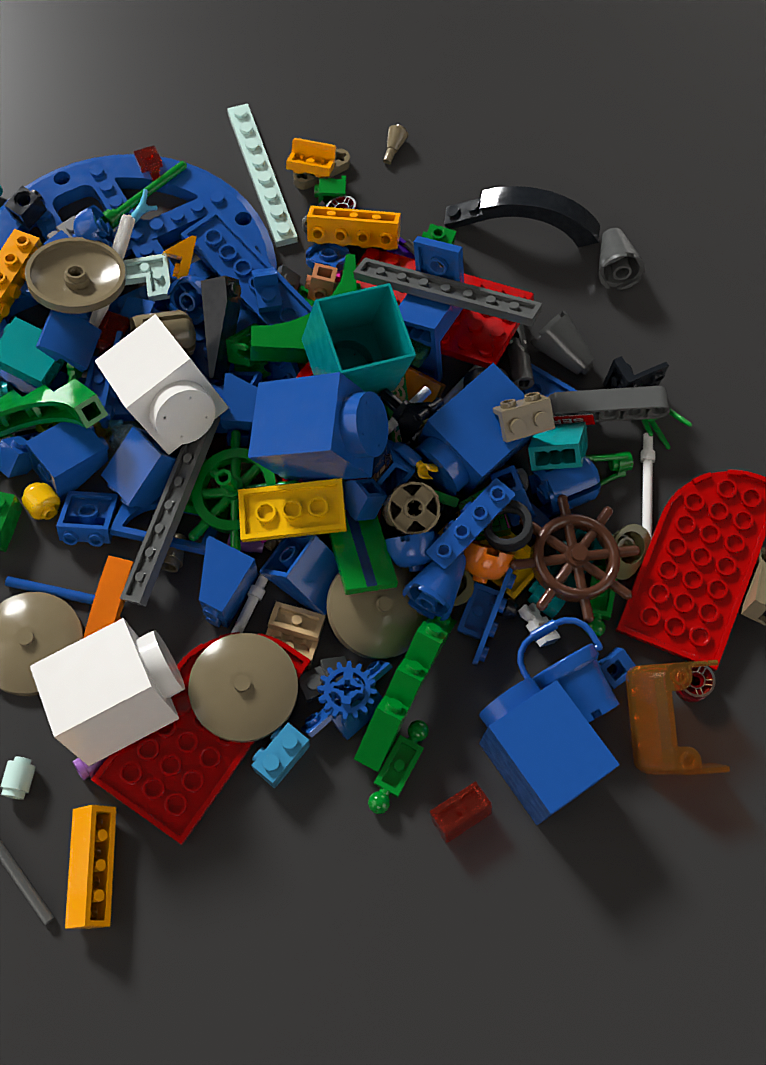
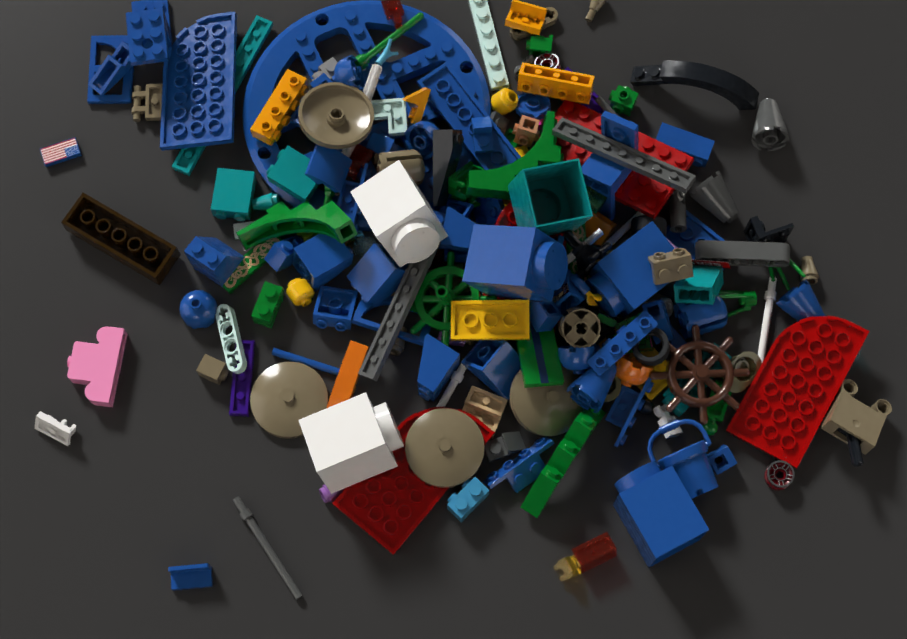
camera: 10 degrees right, 5 degrees up
light aqua brick [0,756,36,800] -> none
black brick [4,186,47,229] -> none
light orange brick [65,805,116,929] -> none
blue gear [317,661,377,722] -> none
green plate [368,720,429,814] -> none
clear orange windscreen [626,660,730,775] -> none
none -> yellow head [491,88,518,115]
none -> clear yellow tile [554,555,581,581]
none -> blue brick [656,122,715,167]
none -> blue cone [776,280,825,321]
none -> dark tan cone [800,256,819,285]

